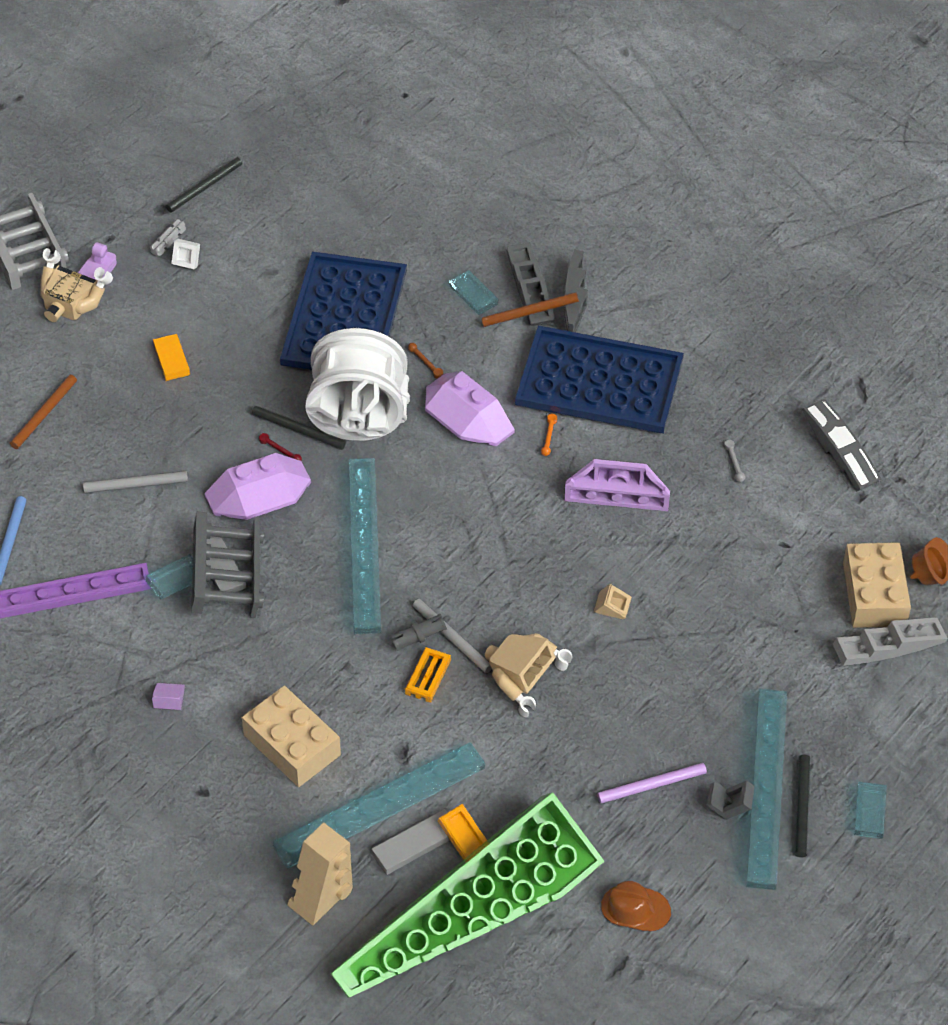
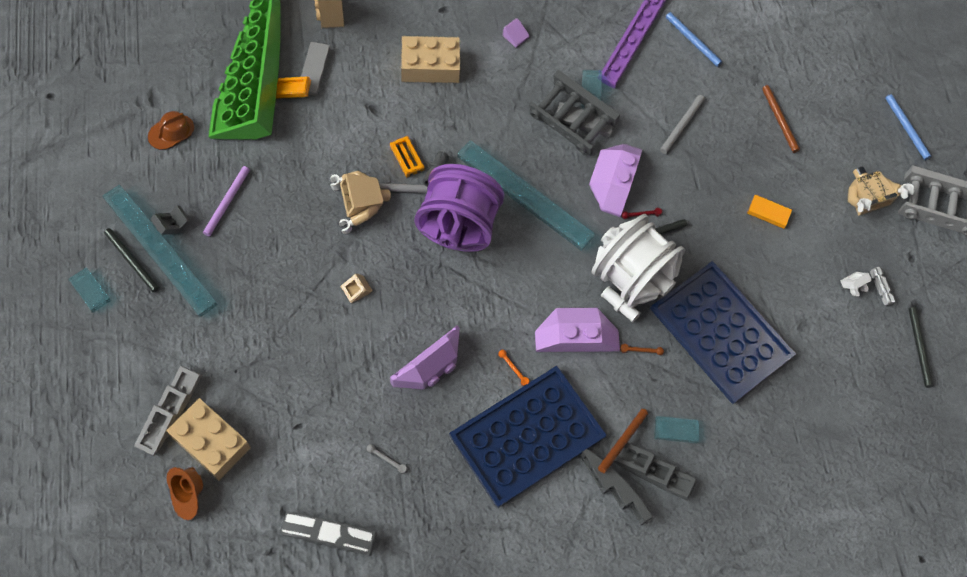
camera: 125 degrees right, 15 degrees up
lavender piece [78,242,117,280] -> none
clear light blue plate [273,742,485,869] -> none
none -> medium lavender wheel [414,164,504,252]

